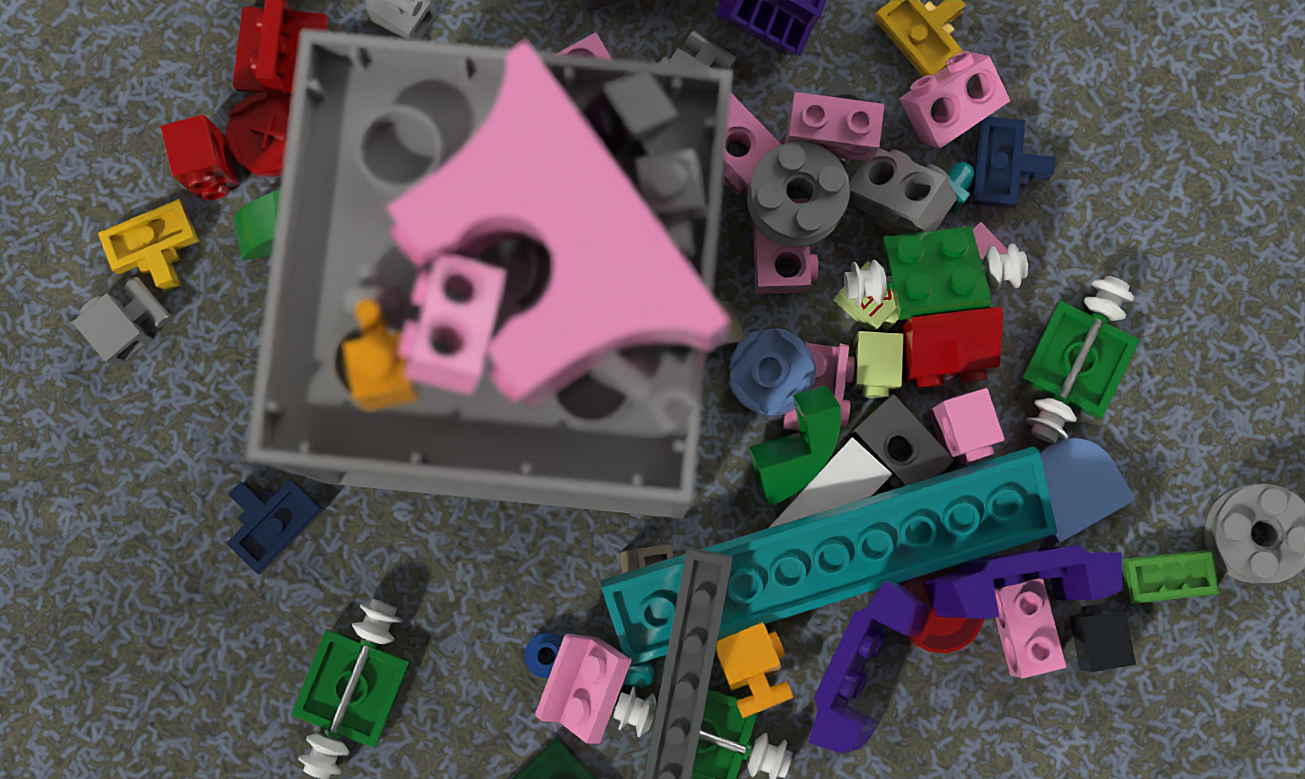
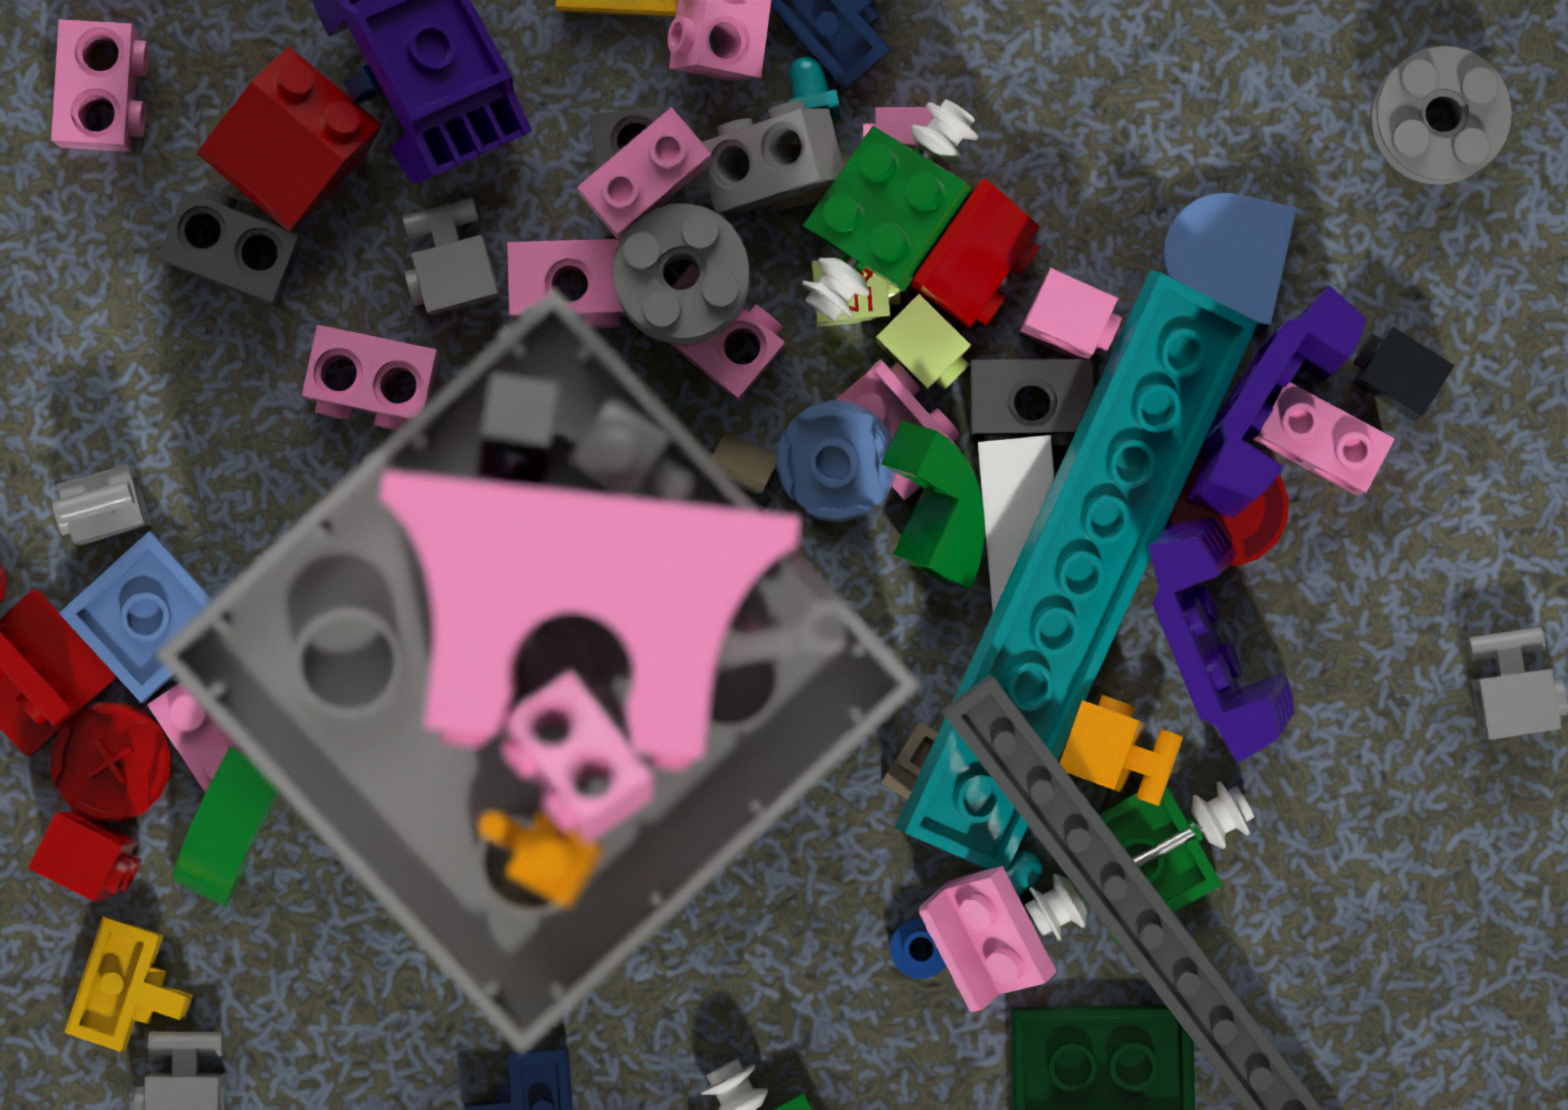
camera: 50 degrees left, 5 degrees up
light grey tile [343,265,400,312] -> none
green plate [1019,276,1140,444] -> none
bright green plate [1122,549,1220,604] -> none

